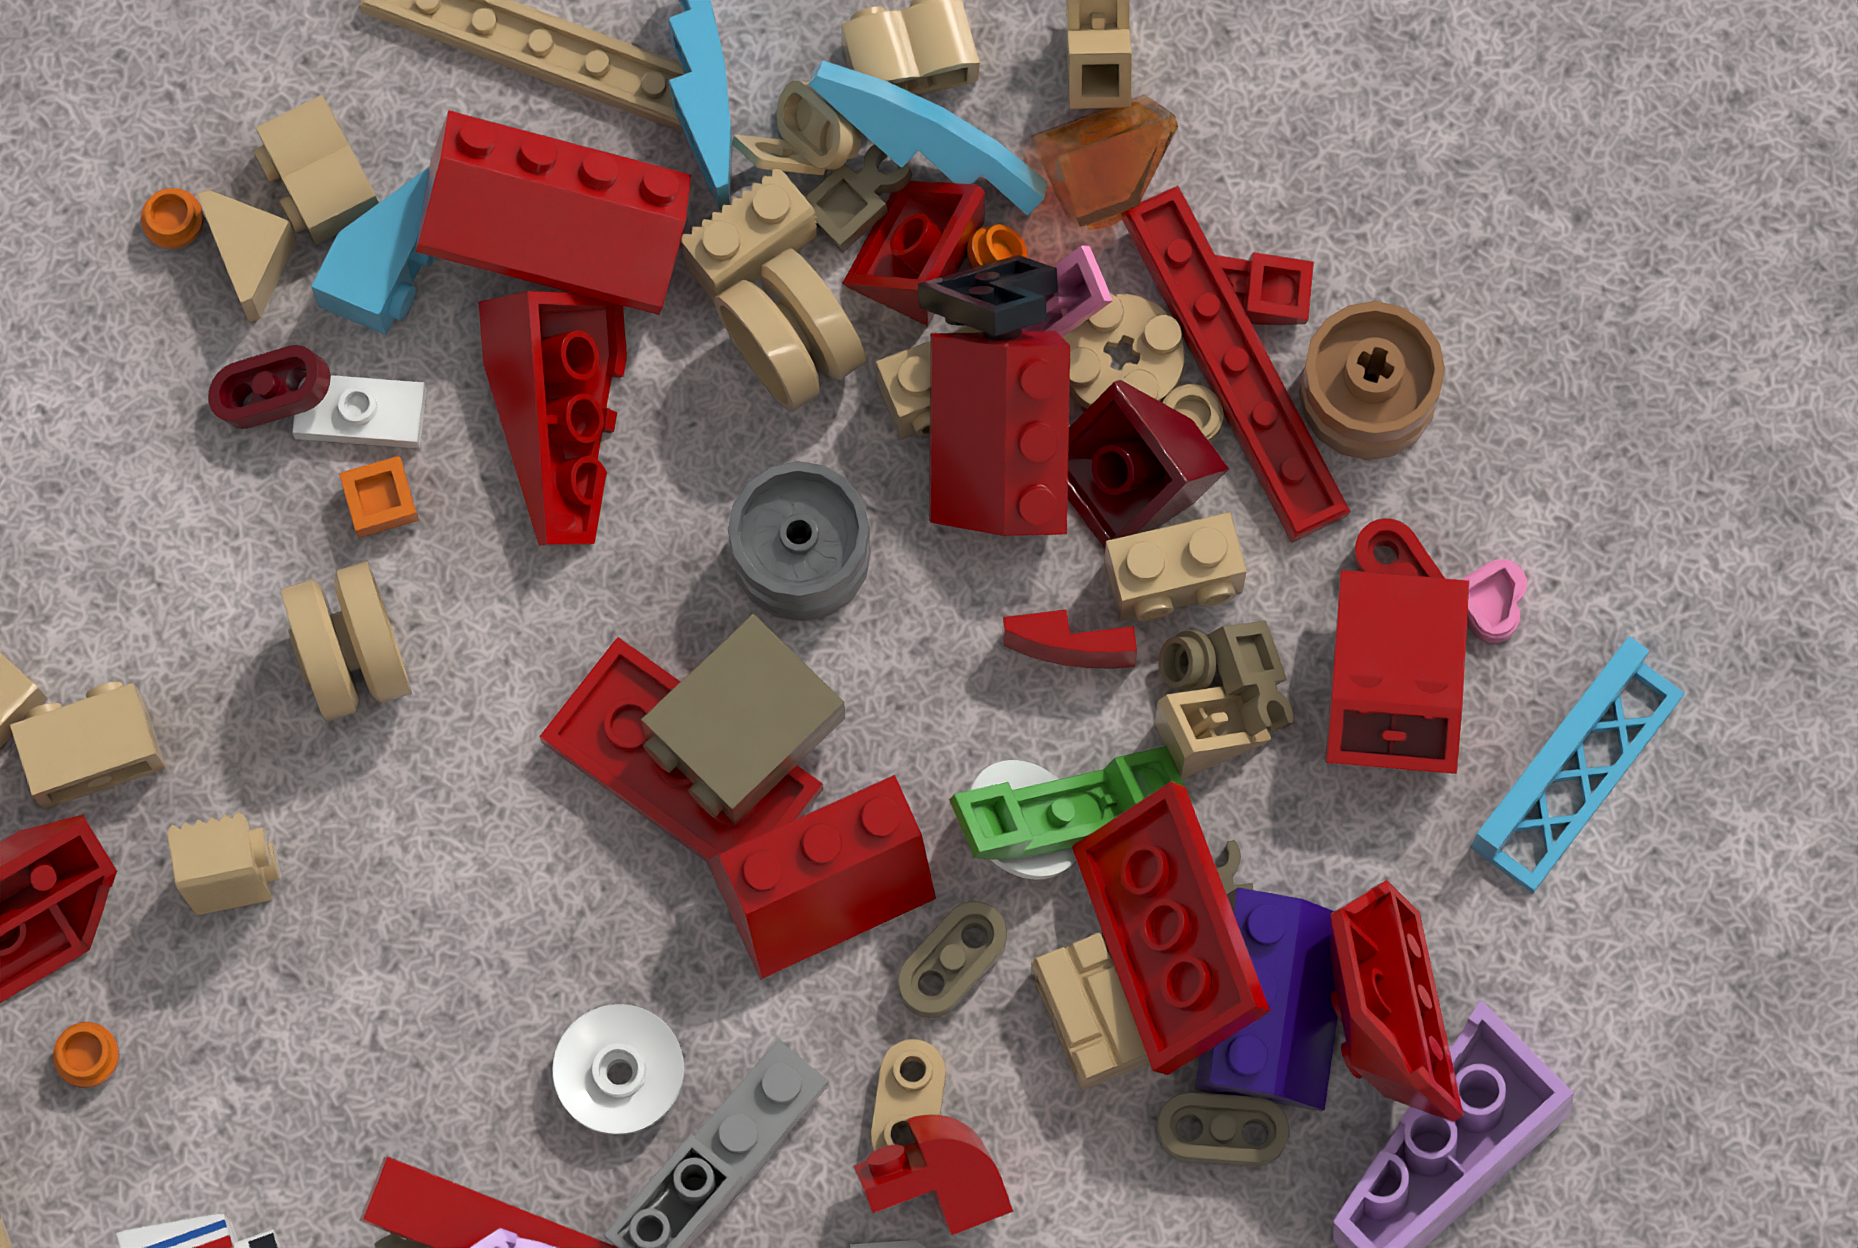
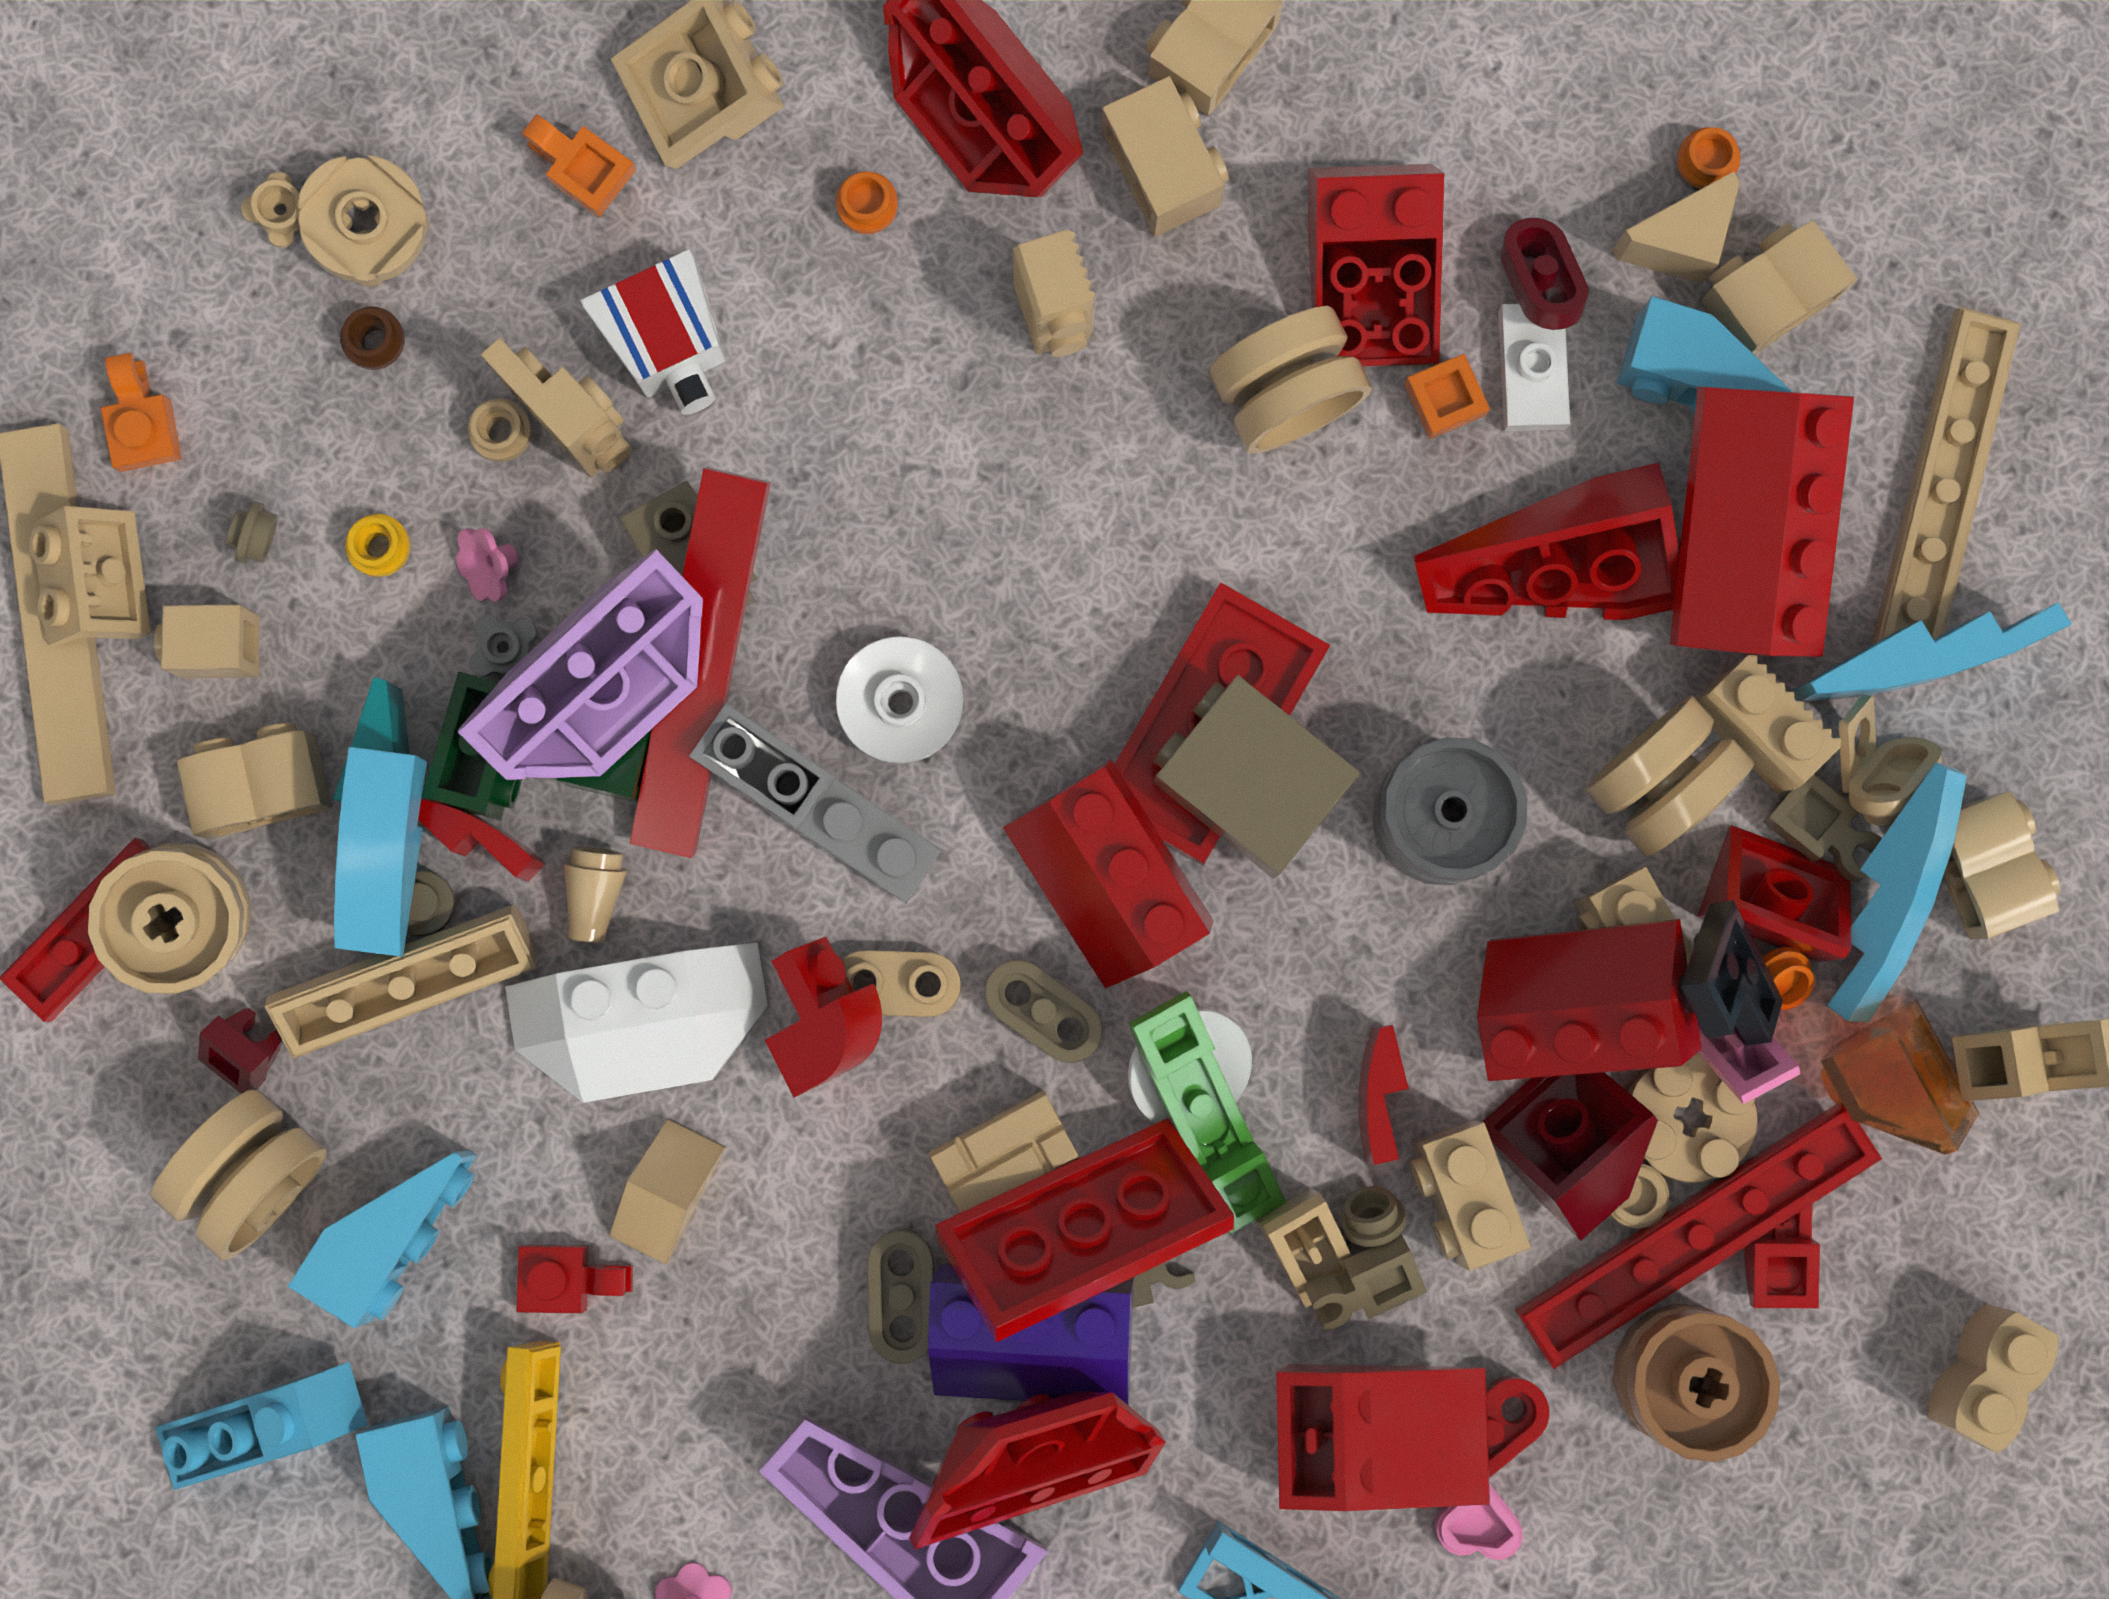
camera: 80 degrees right, 10 degrees up
none -> red slope [1308,164,1445,366]
none -> tan brick [1928,1304,2059,1453]

